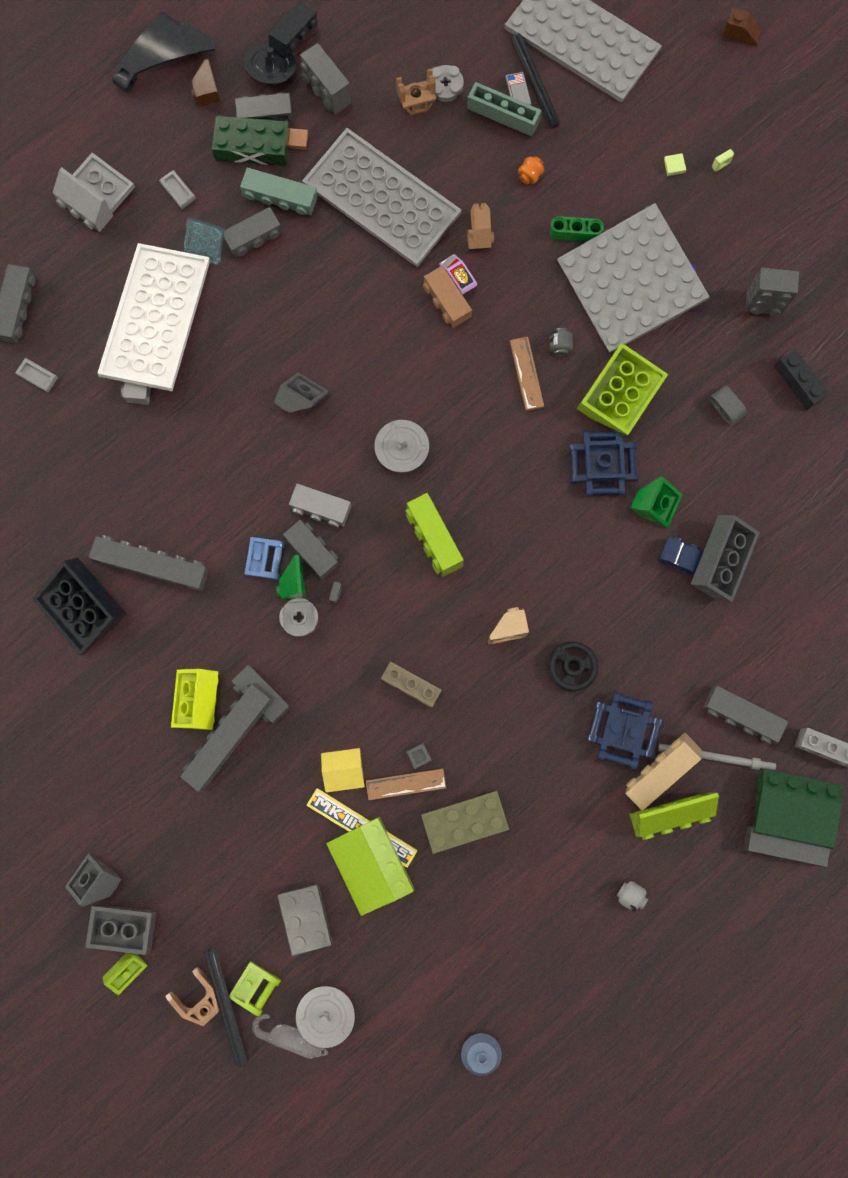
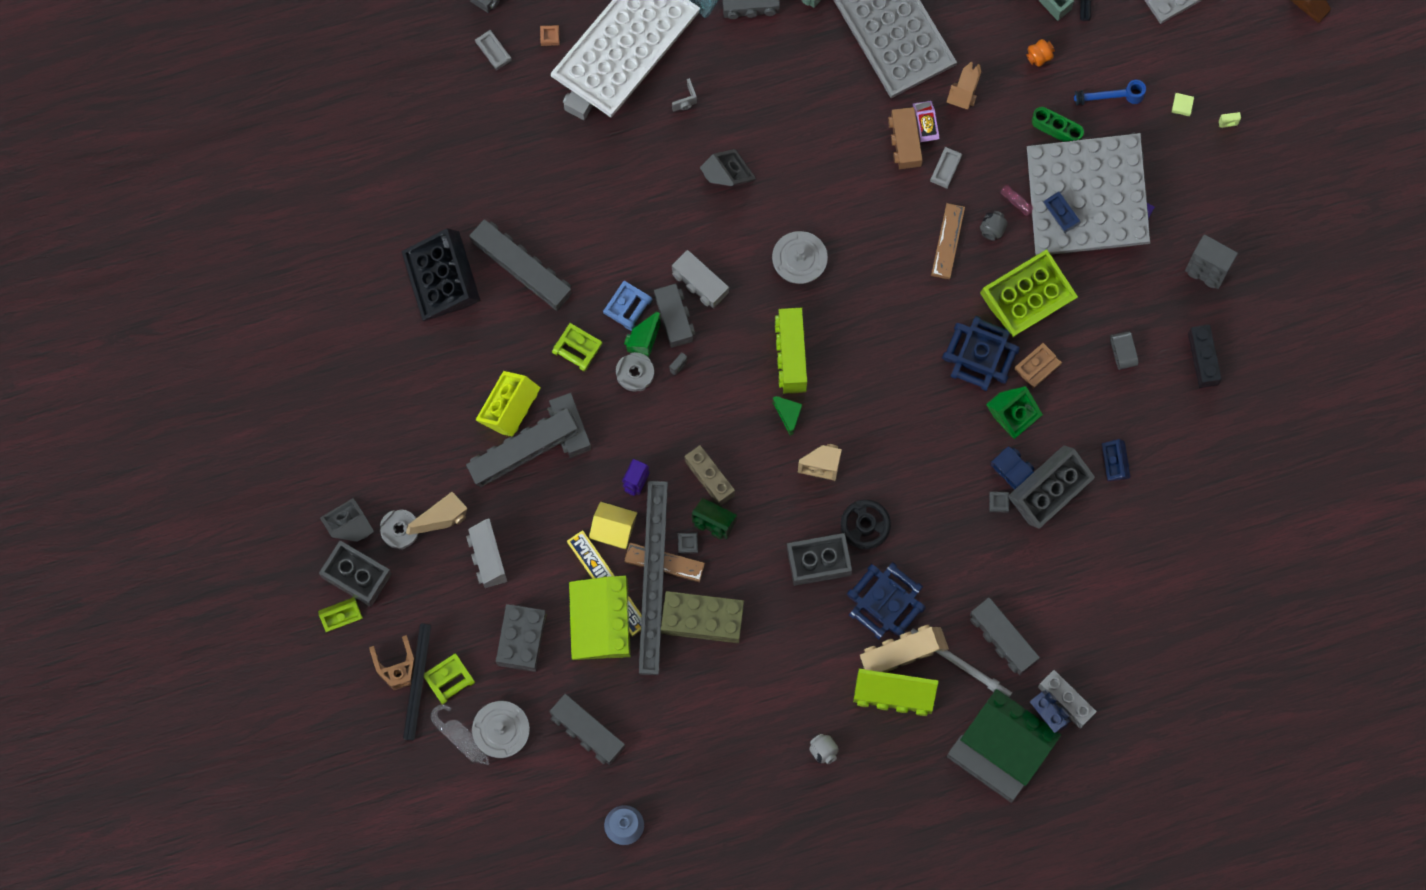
camera: 25 degrees right, 5 degrees down
none -> light grey plate [380,510,419,550]
none -> tan slope [406,492,467,535]
none -> light grey slope [466,519,507,588]
none -> nougat tile [540,25,560,46]
none -> dark grey brick [549,694,625,765]
none -> lime plate [552,323,603,372]
none -> dark purple brick [622,459,650,496]
none -> dark grey plate [639,481,668,675]
none -> light grey bracket [672,78,697,111]
none -> dark green slope [692,498,737,539]
none -> green slope [772,396,802,436]
none -> dark grey brick [787,533,852,586]
none -> light grey tile [930,147,962,189]
none -> dark grey tile [989,492,1009,512]
none -> clear pink axle [1001,185,1033,216]
none -> medium nougat plate [1015,343,1062,389]
none -> dark blue plate [1030,690,1071,733]
none -> dark blue plate [1043,191,1081,233]
none -> blue piece [1074,80,1146,106]
none -> dark blue slope [1102,439,1130,481]

